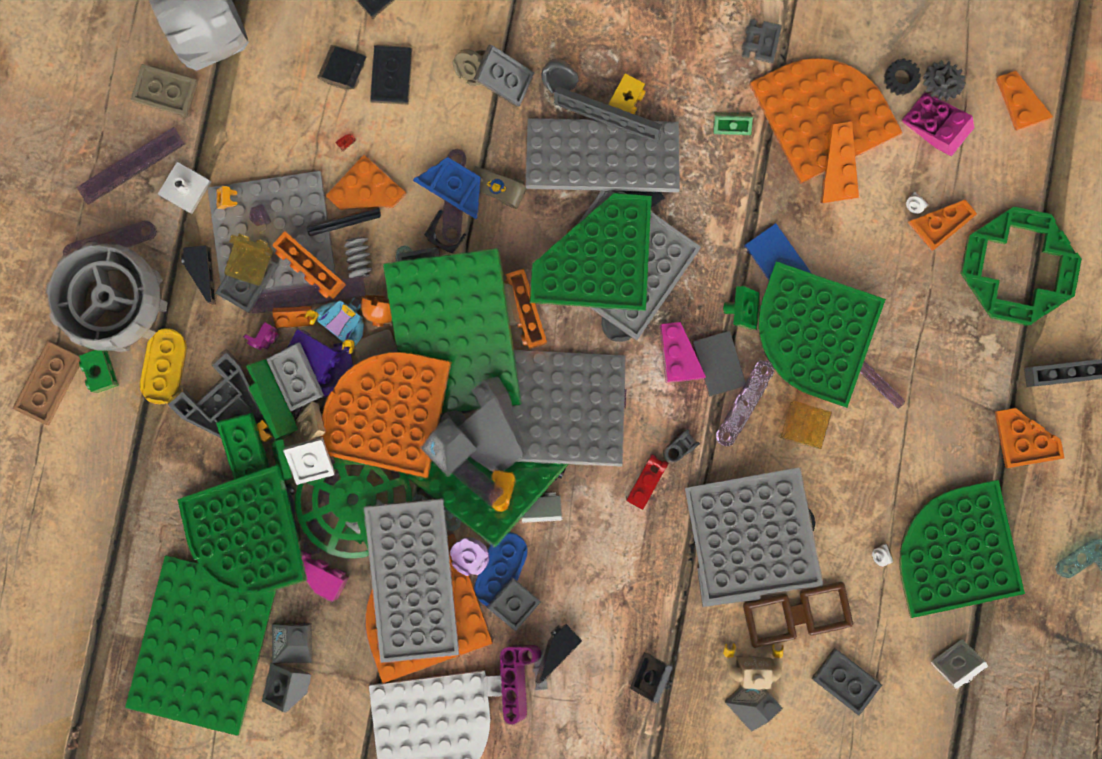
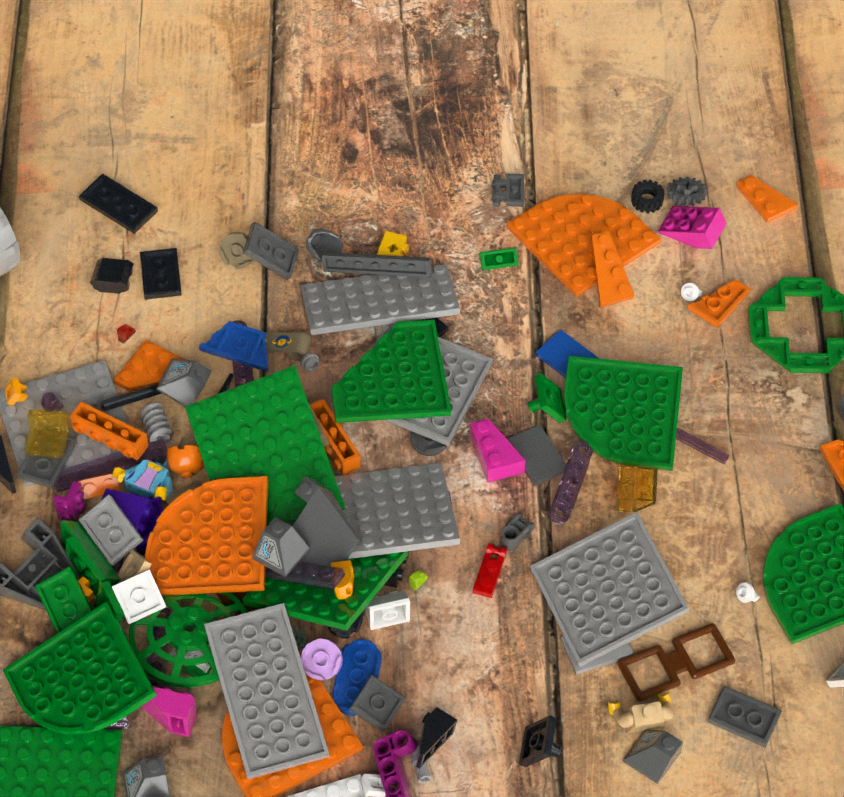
camera: 10 degrees left, 30 degrees down
none -> dark grey slope [156,358,212,407]
none -> light grey plate [301,353,319,371]
none -> lime tile [409,570,428,591]

